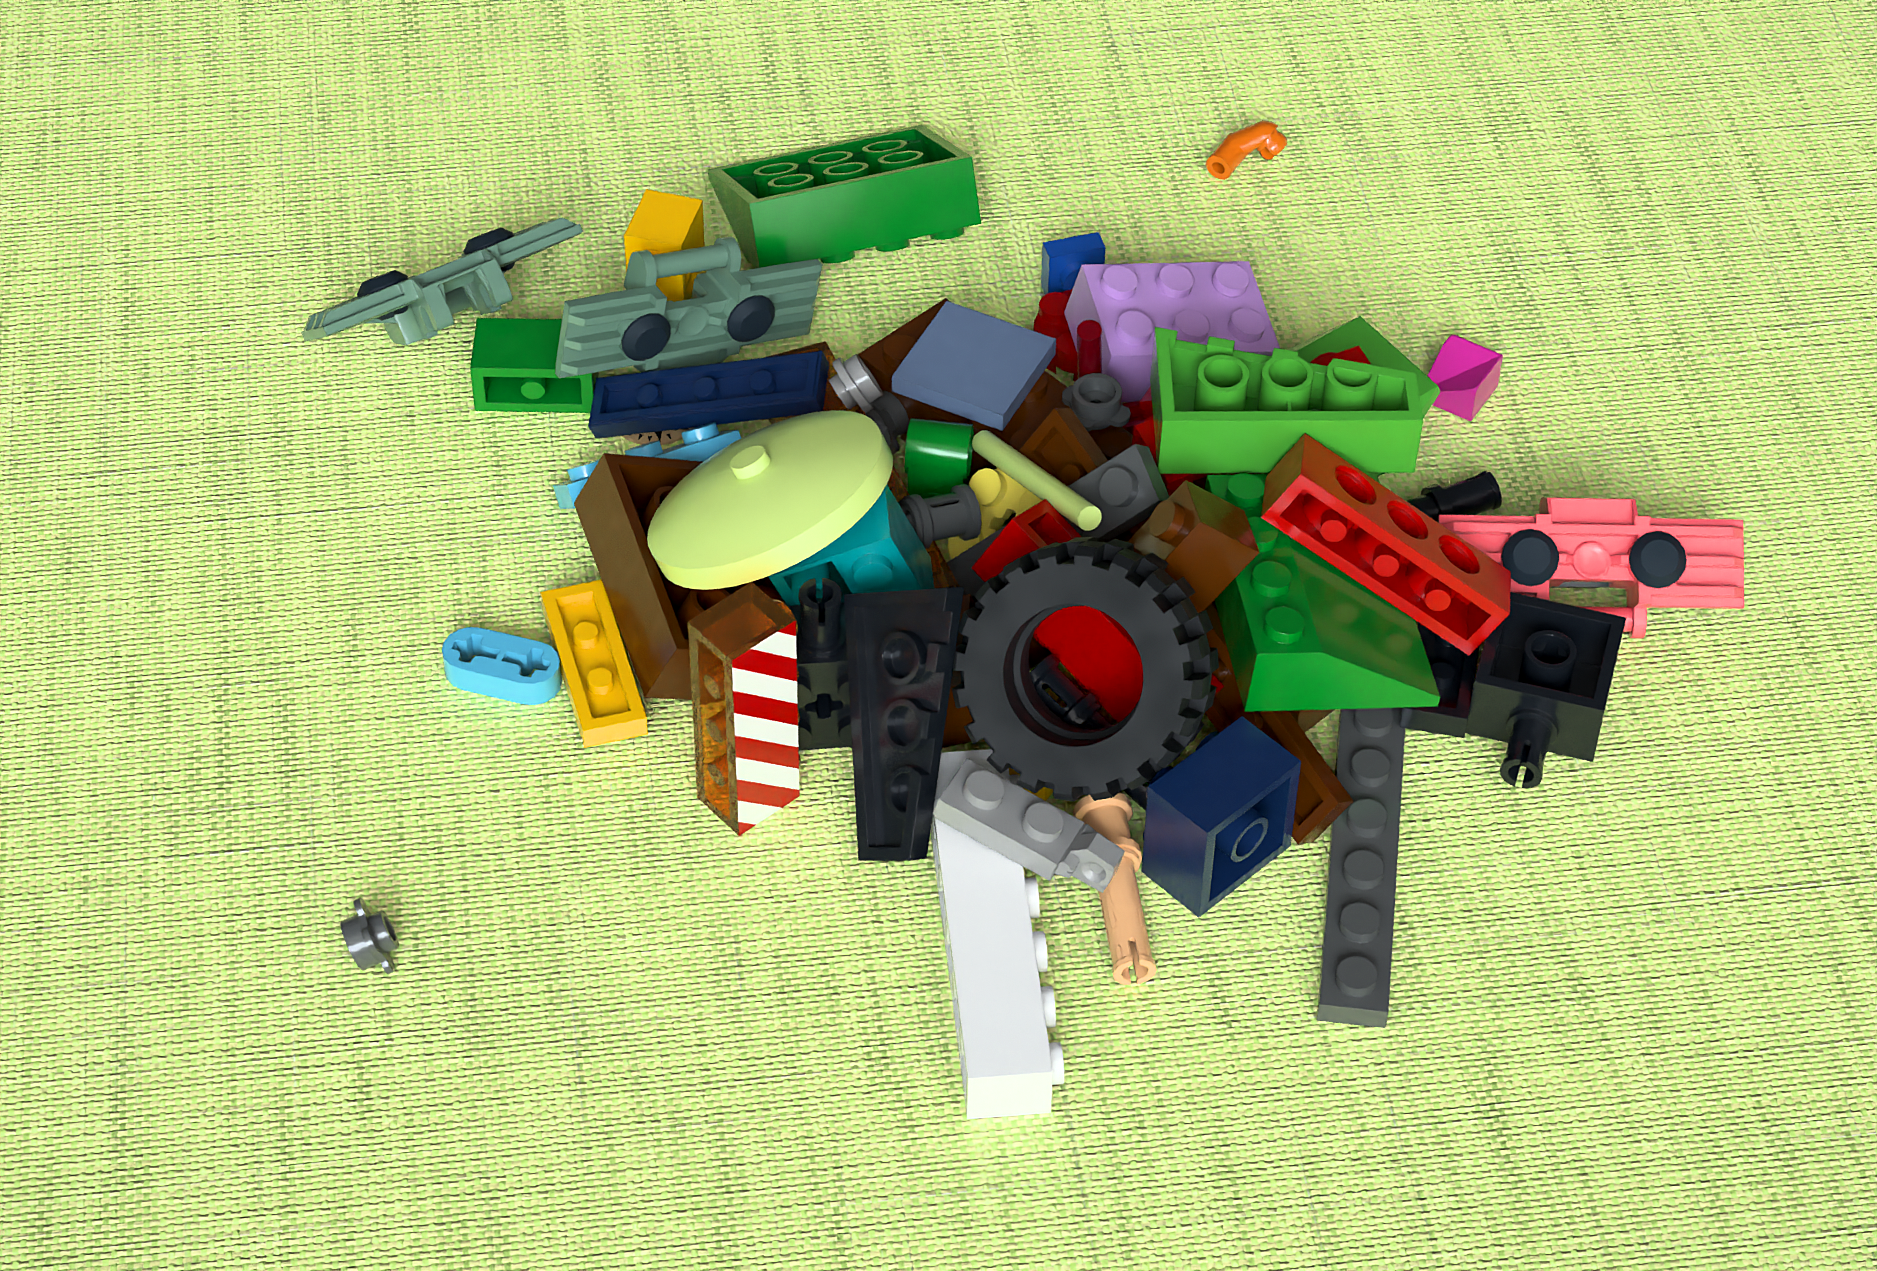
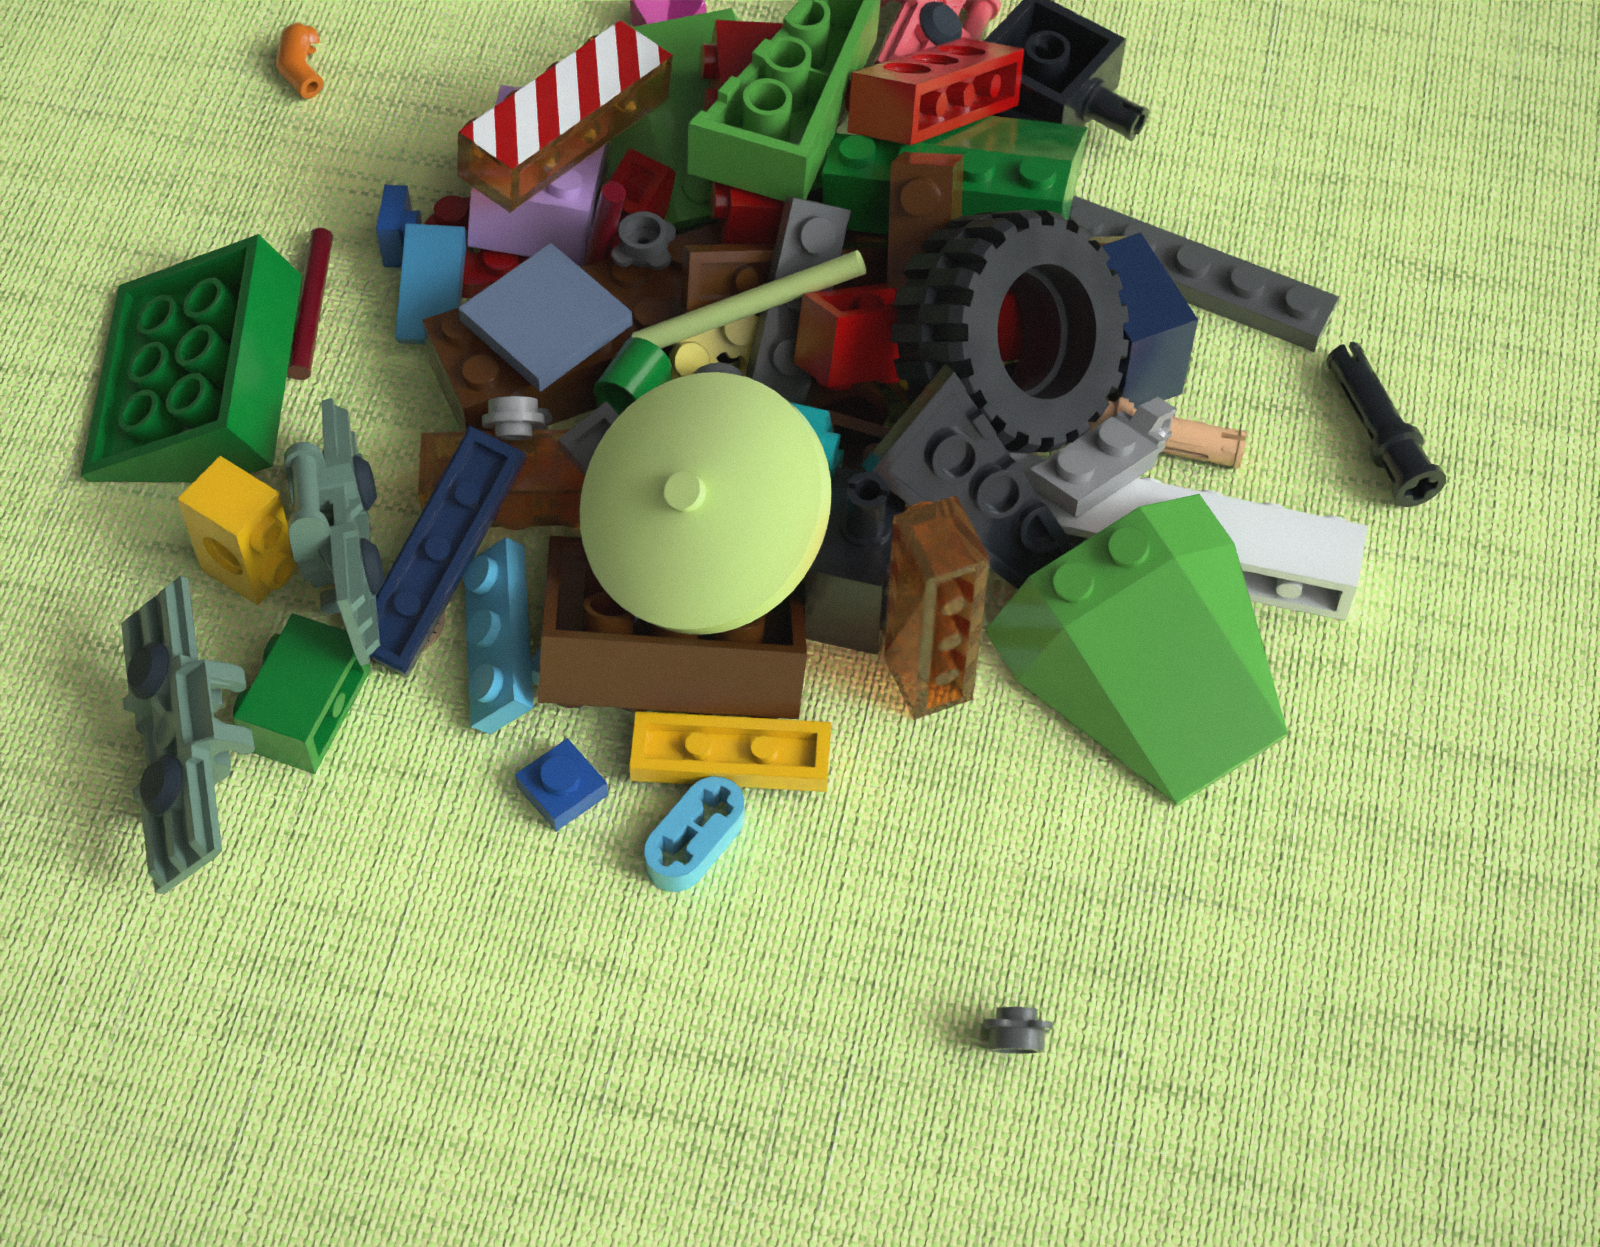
camera: 70 degrees left, 10 degrees up
none -> dark red bar [287,228,333,380]
none -> dark azure tile [395,223,467,345]
none -> brick [457,20,673,213]
none -> blue plate [515,738,609,832]
none -> bright green wedge [984,494,1288,806]
none -> black pin [1326,342,1446,507]

